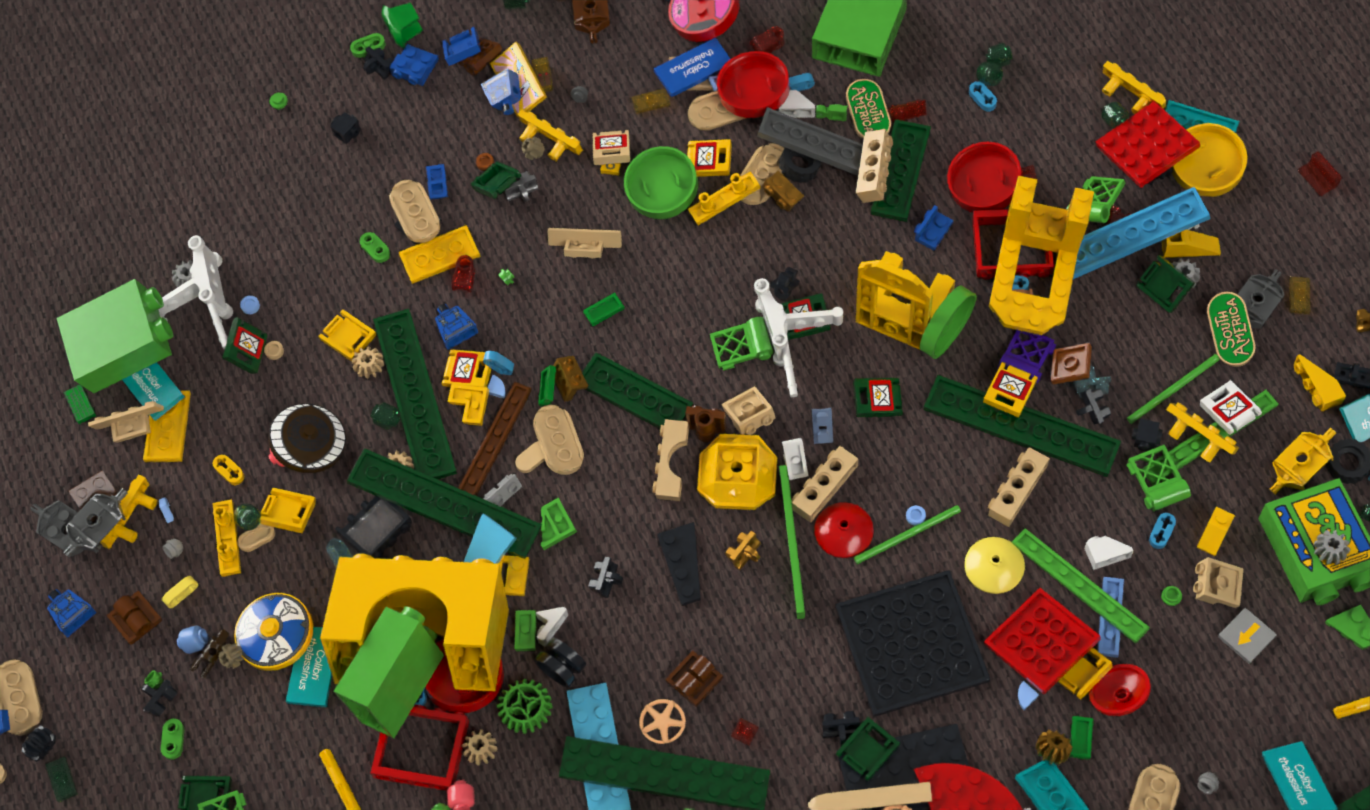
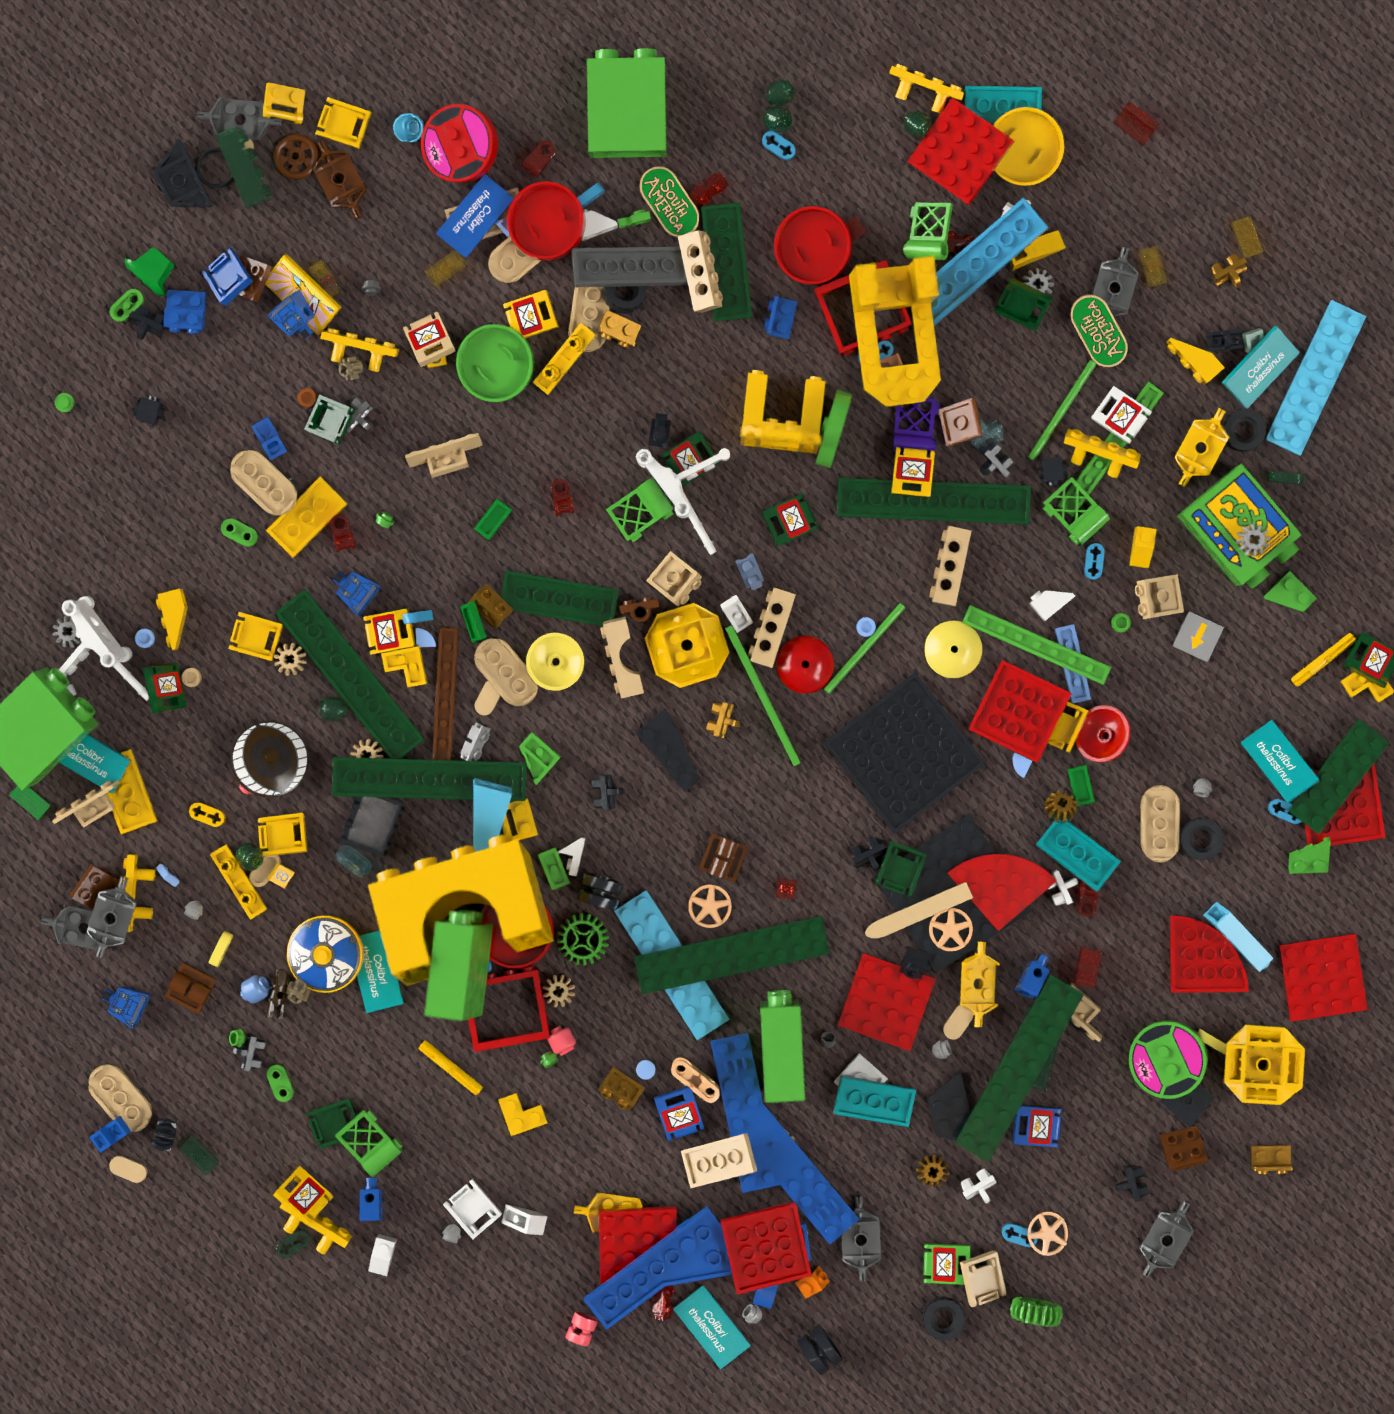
camera: 25 degrees left, 25 degrees up
none -> yellow slope [156,588,188,650]
none -> yellow tile [268,862,295,888]
none -> light yellow dish [526,633,584,691]
none -> clear red piece [551,479,575,517]

